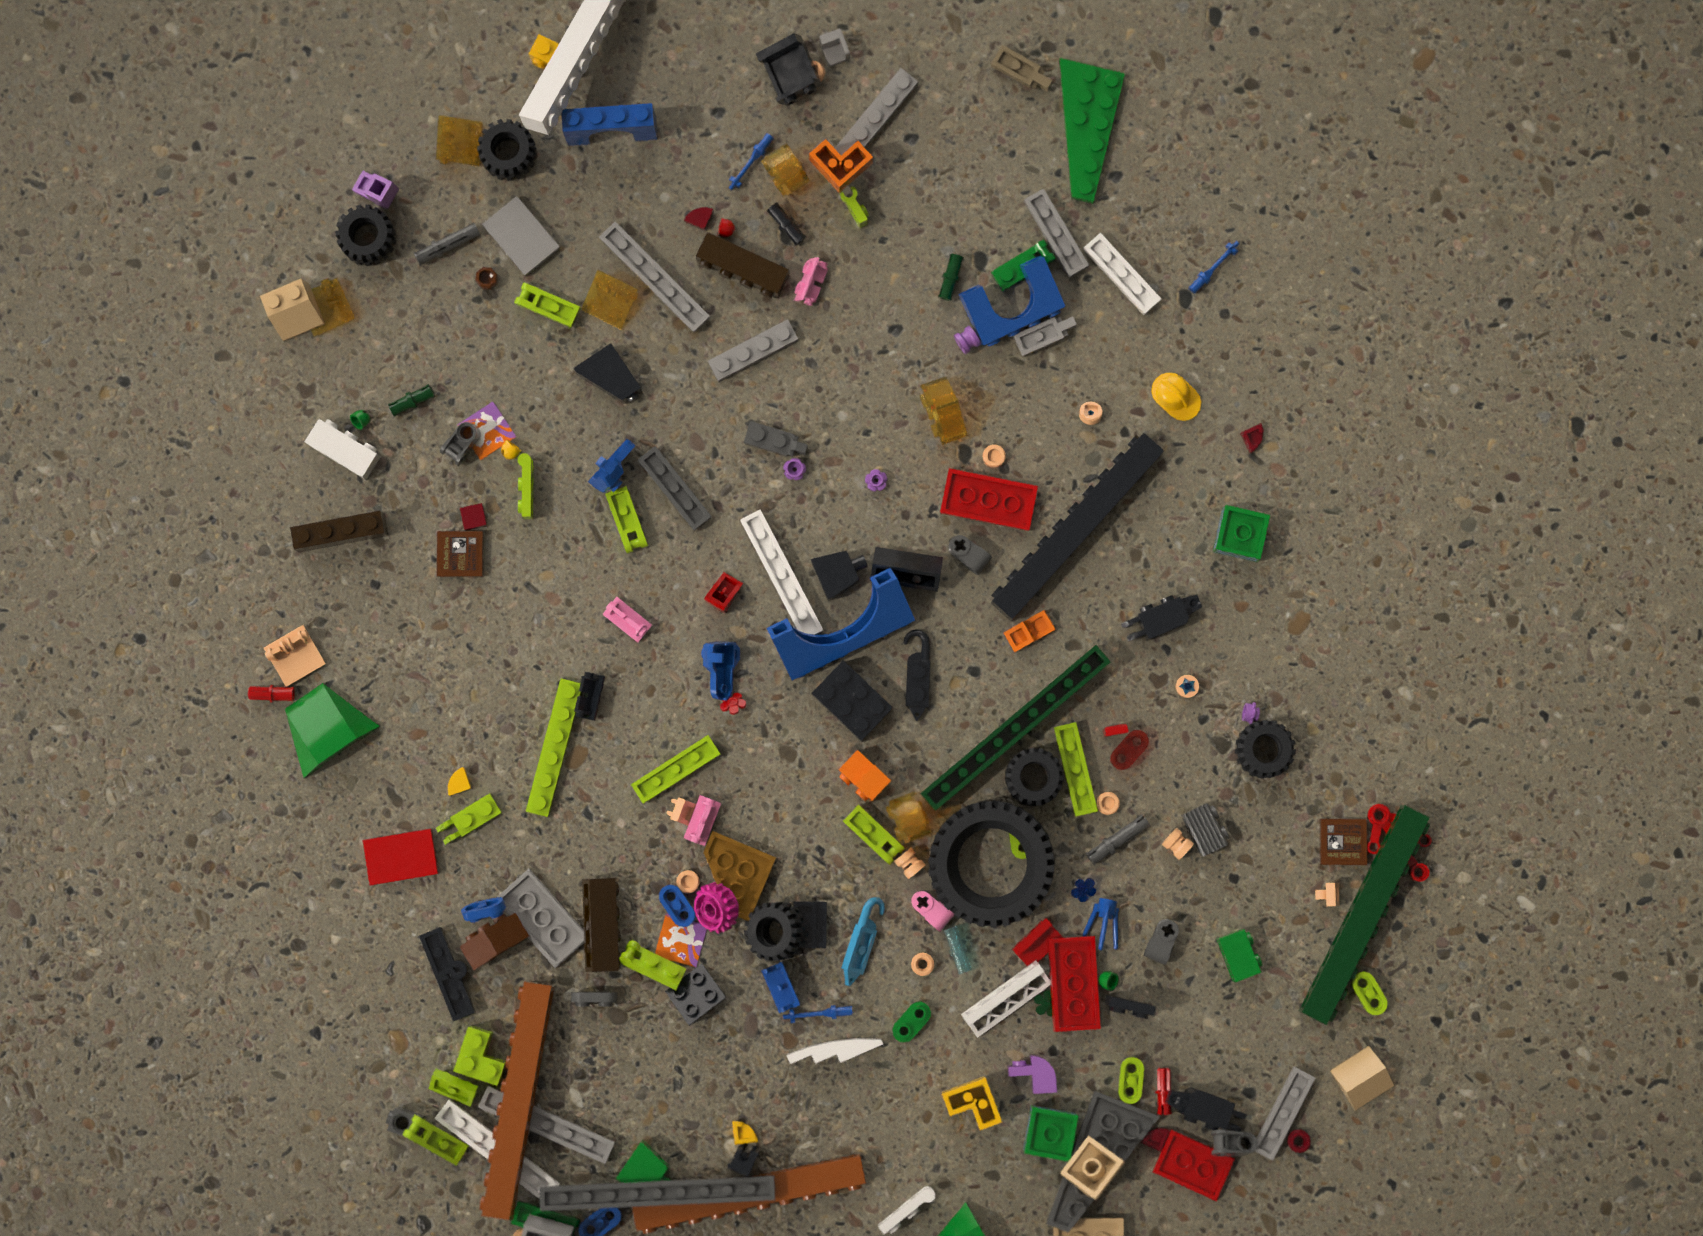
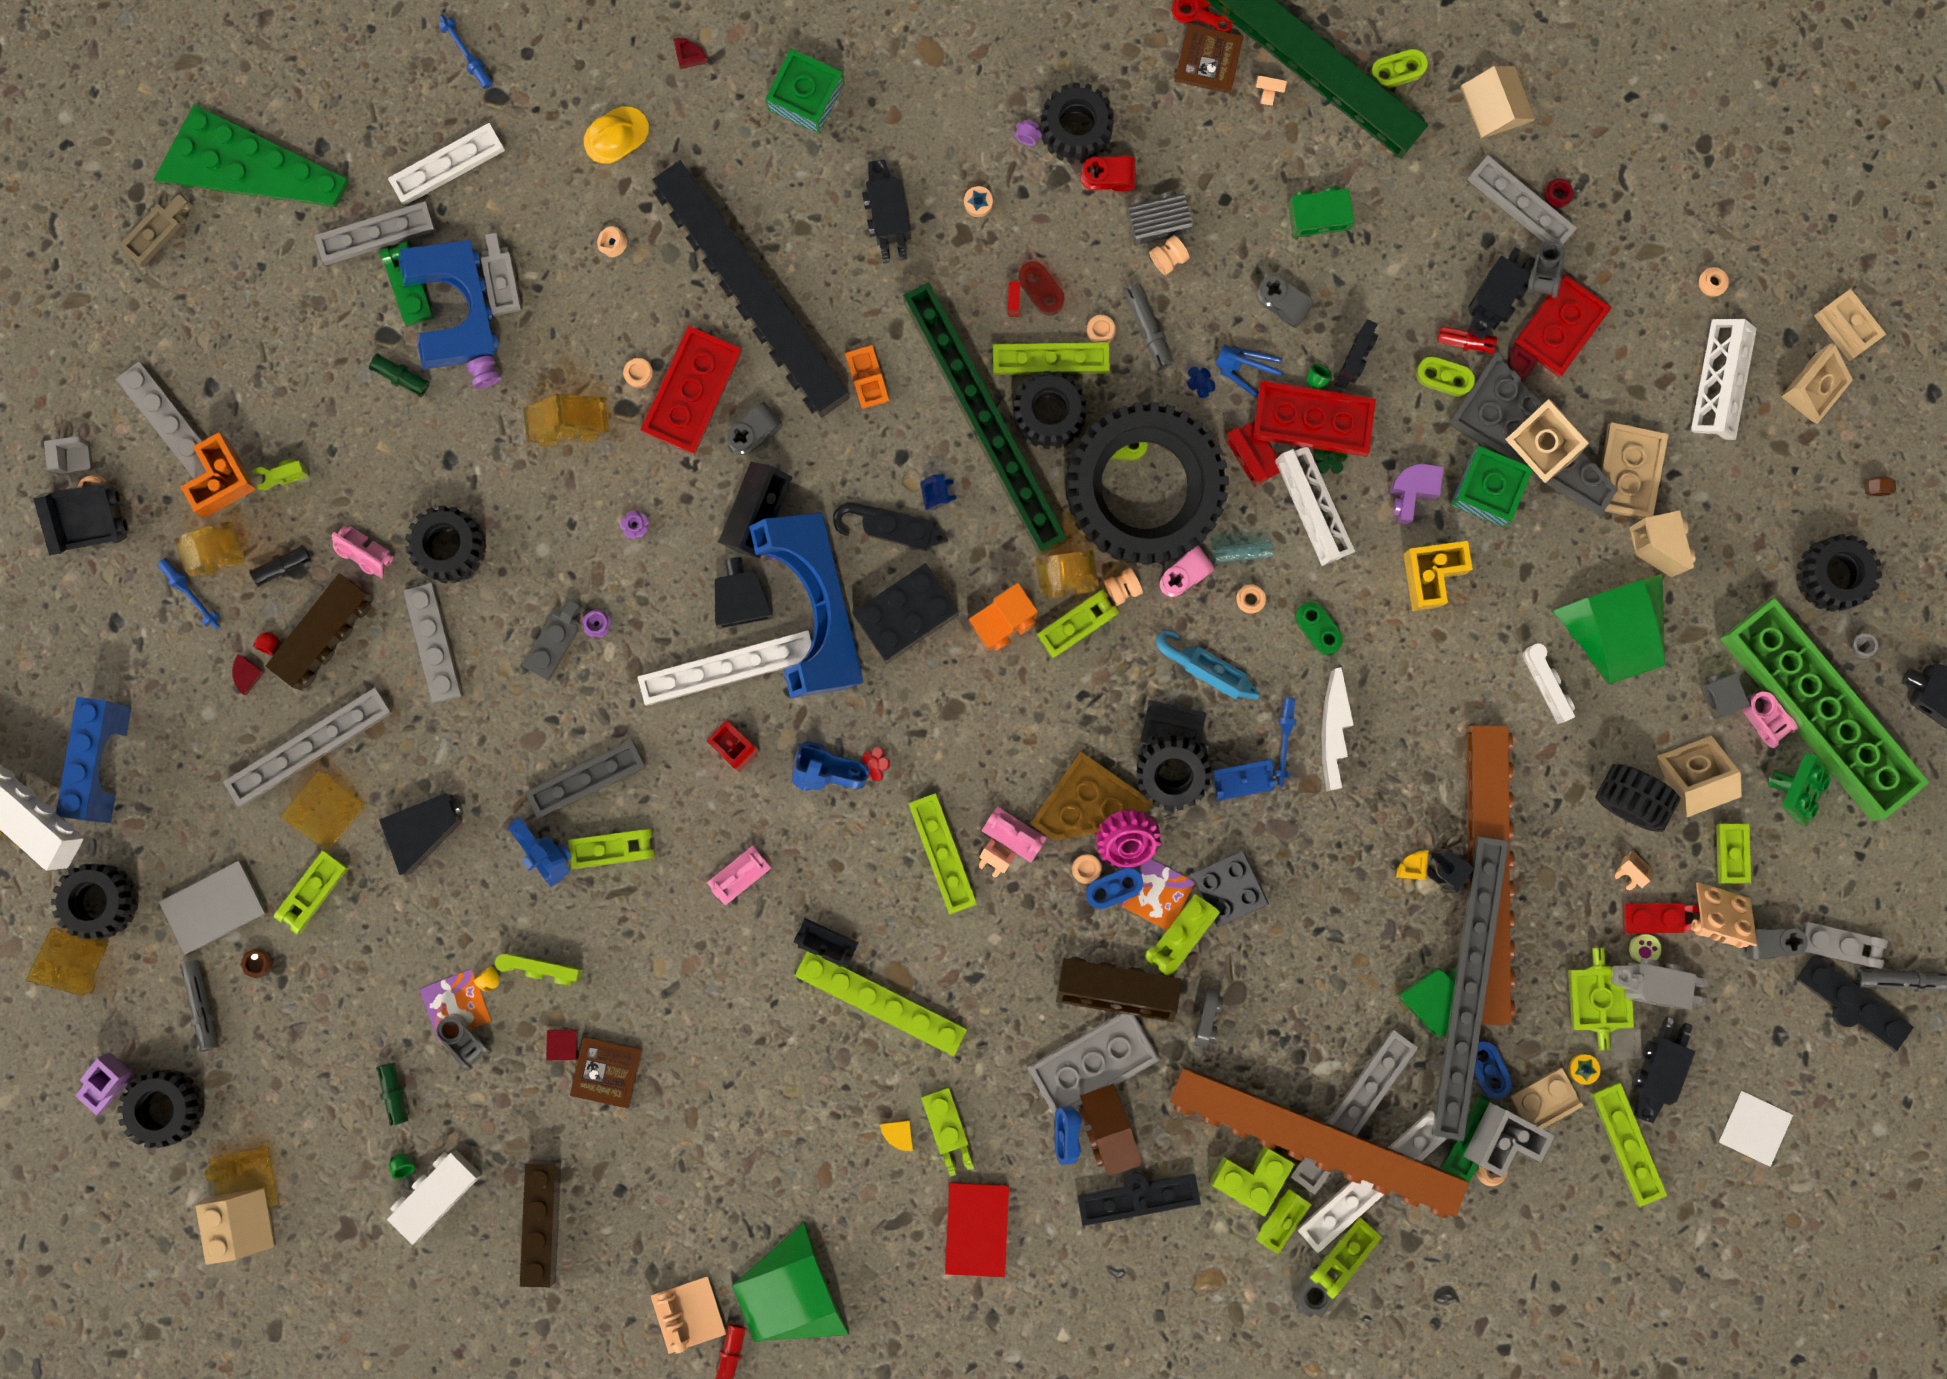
camera: 80 degrees left, 0 degrees up
none -> black tyre [405,505,486,583]
none -> clear blue tile [920,474,957,510]
none -> red piece [1080,156,1136,192]

